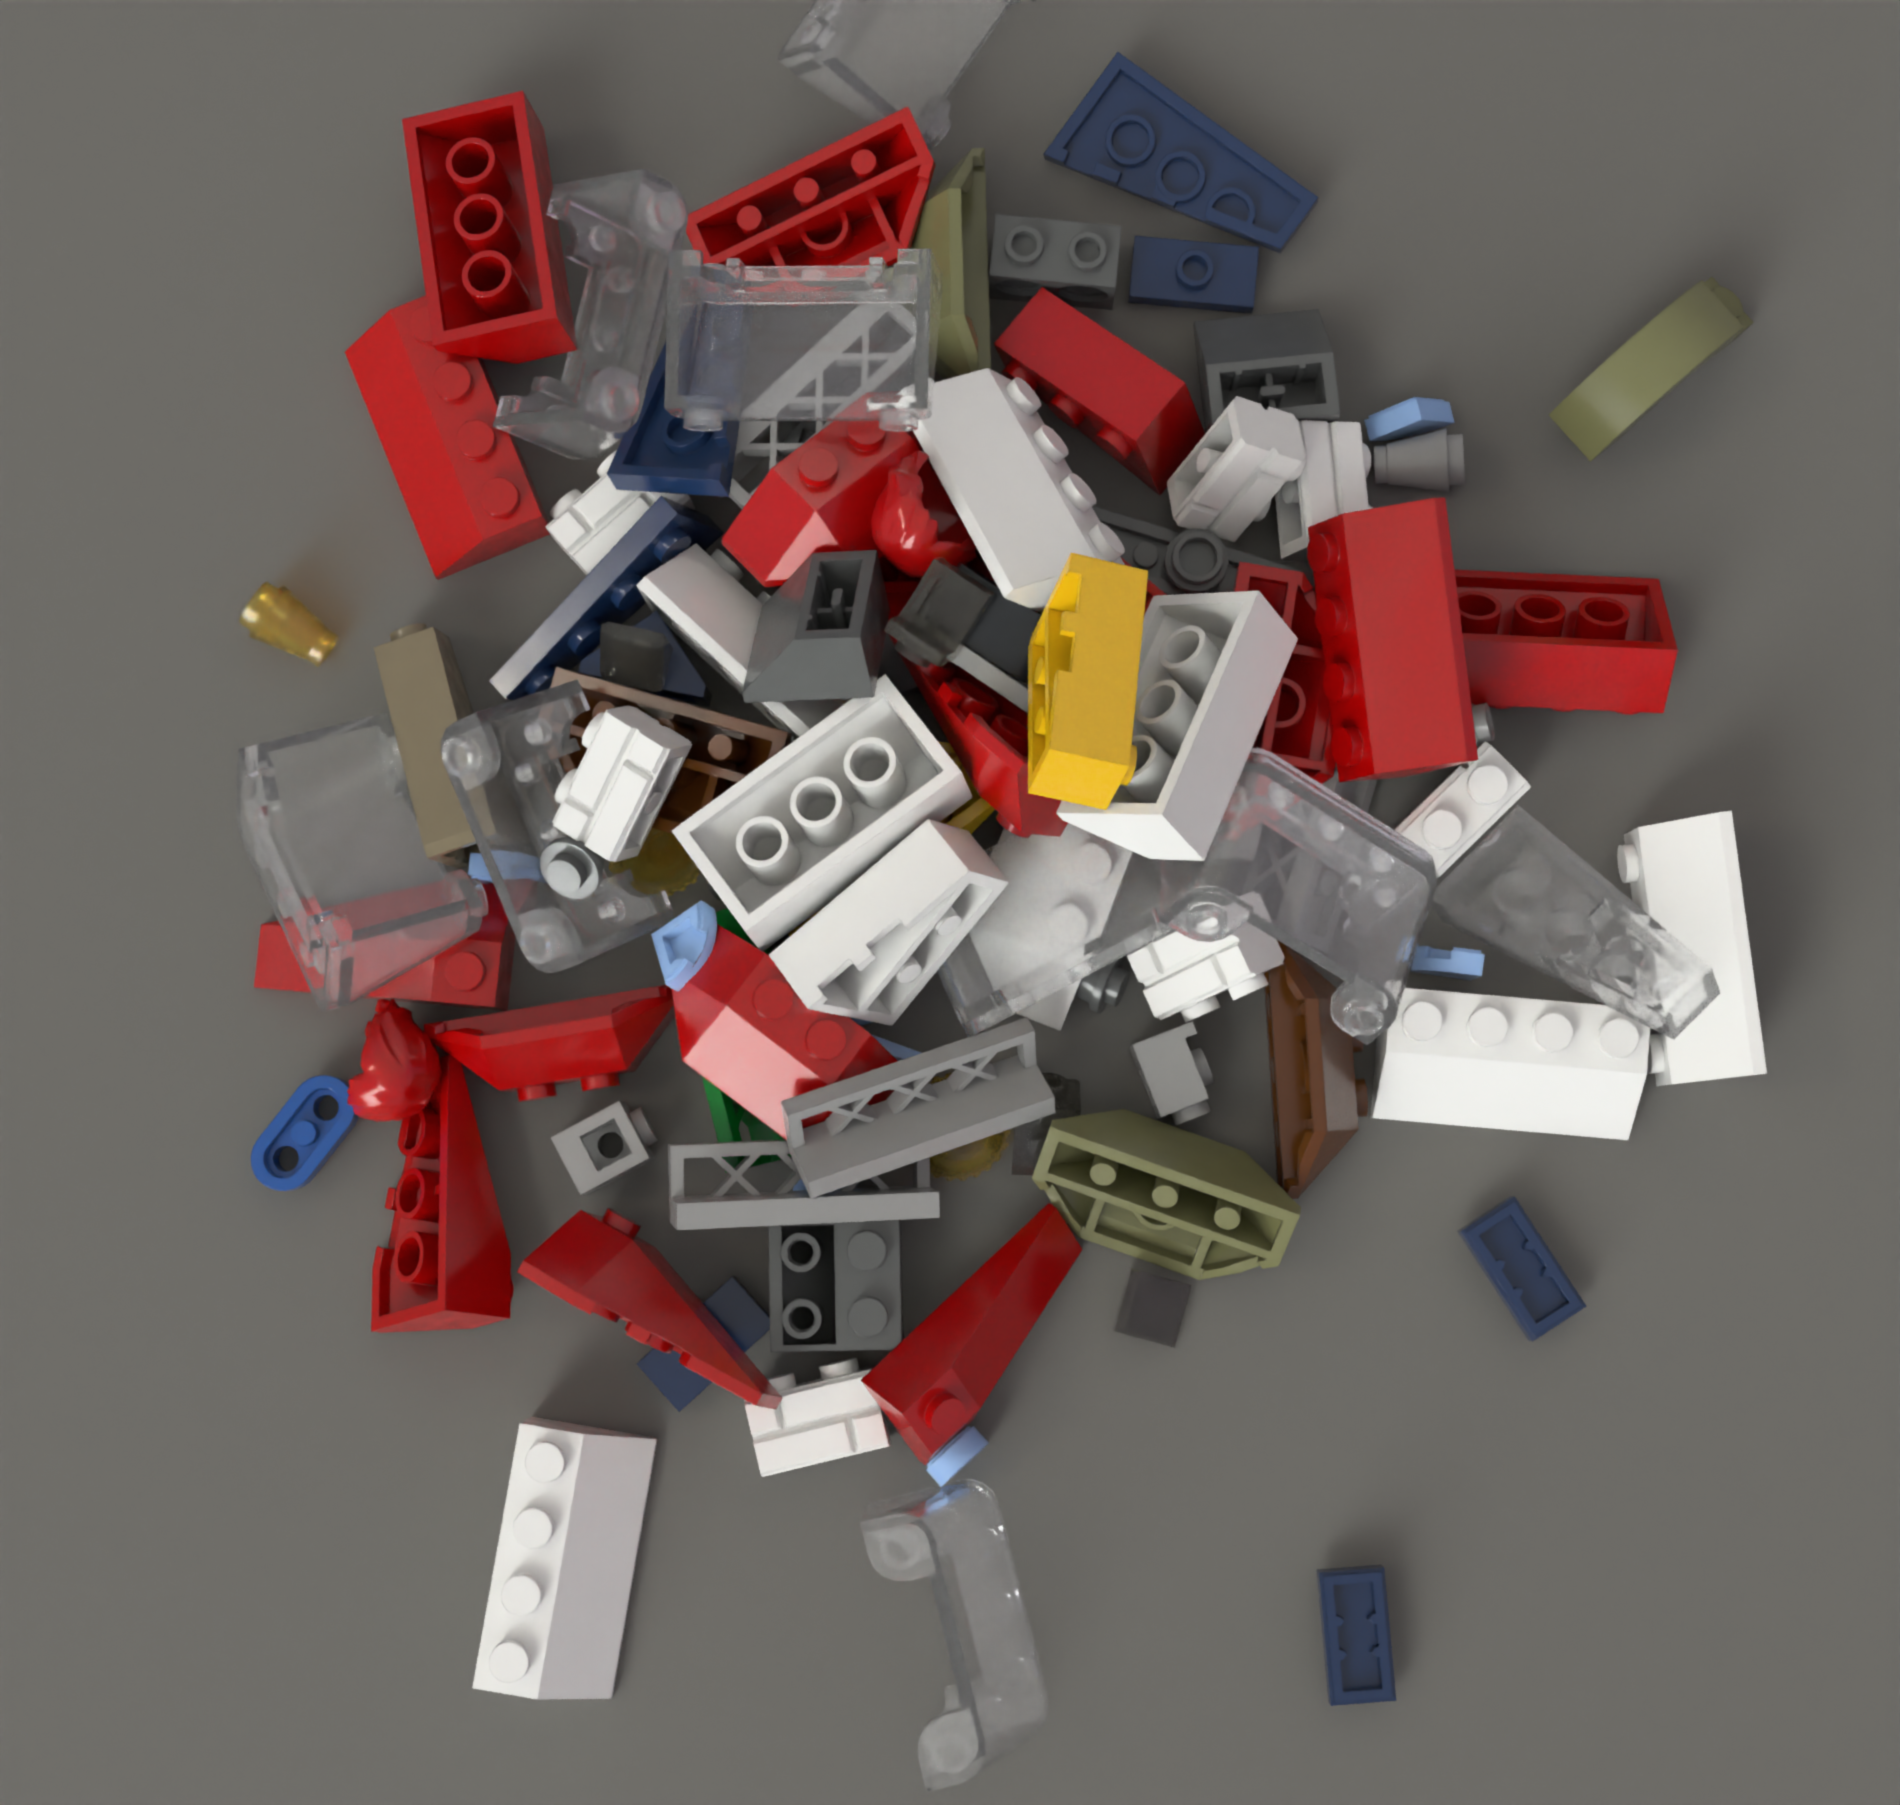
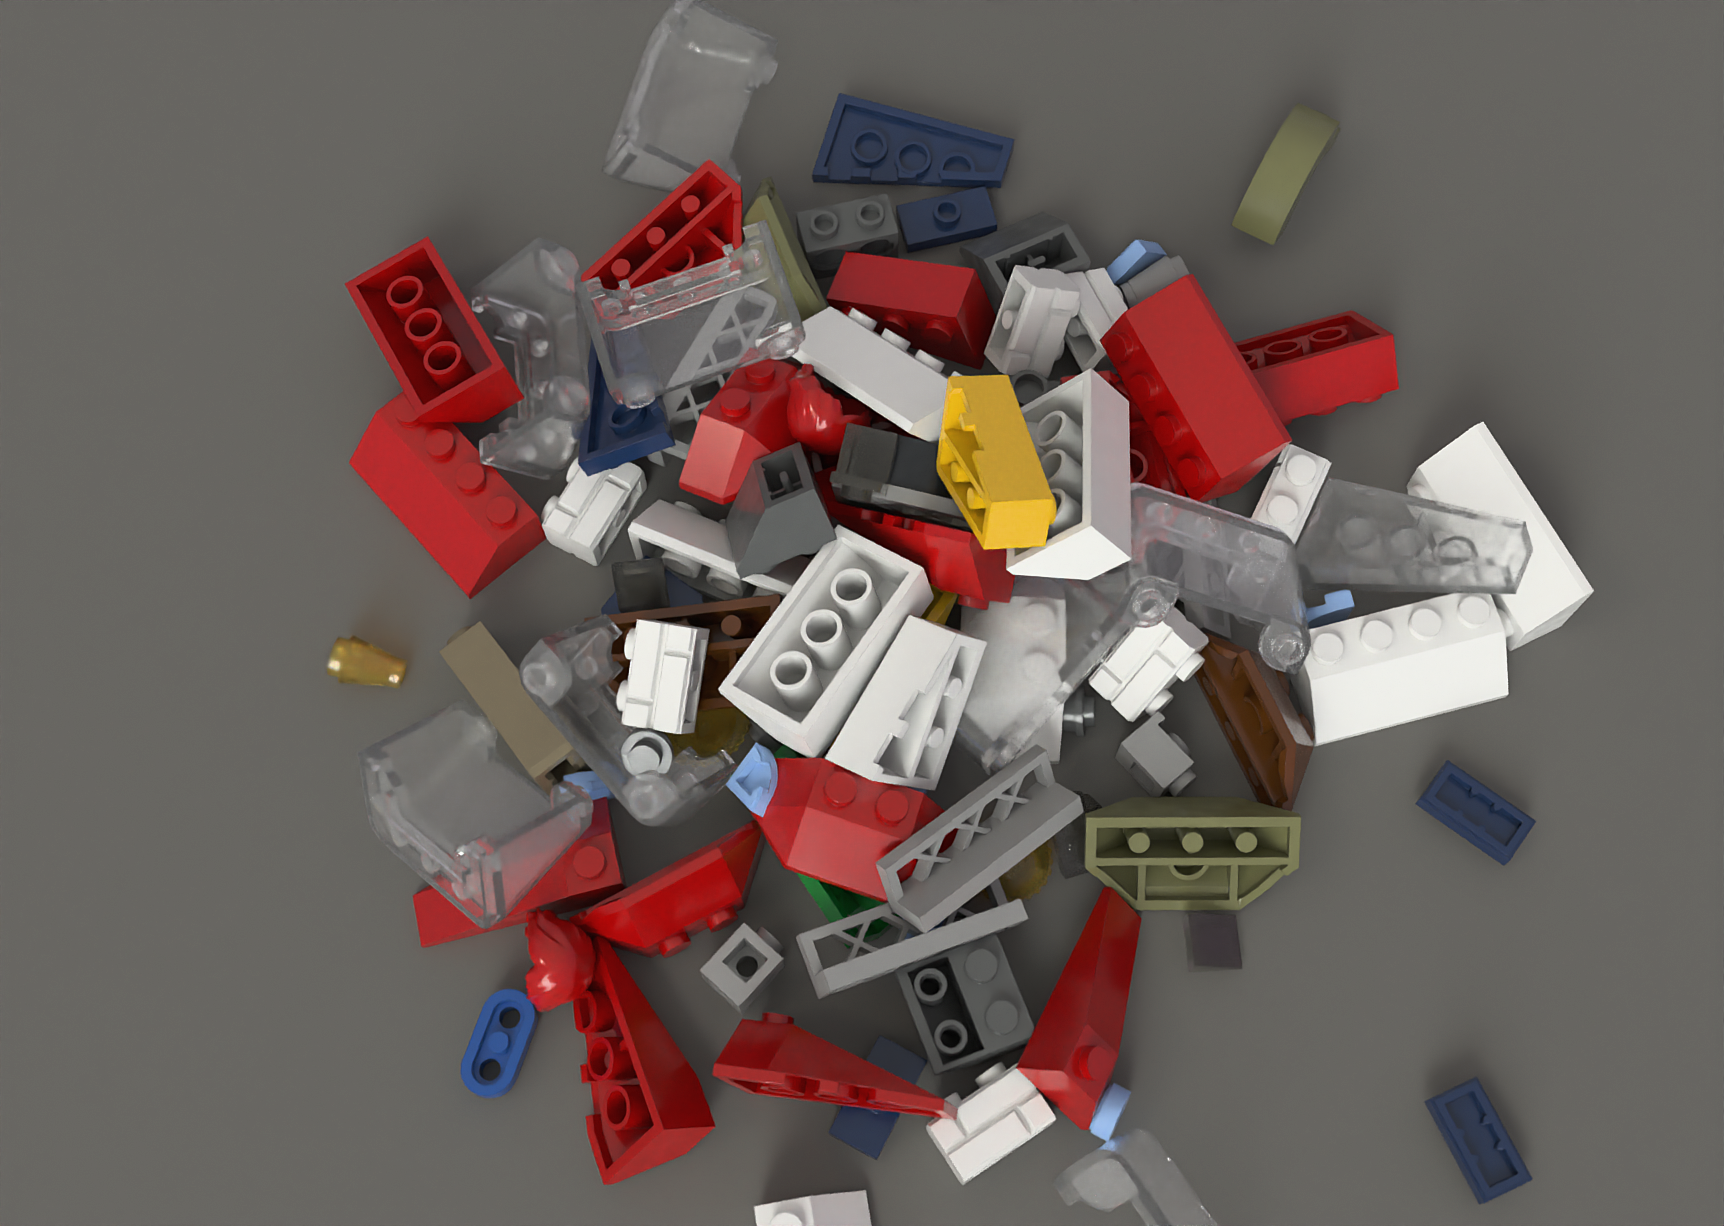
camera: 25 degrees left, 15 degrees down
dark blue wing [489,496,724,705] -> none

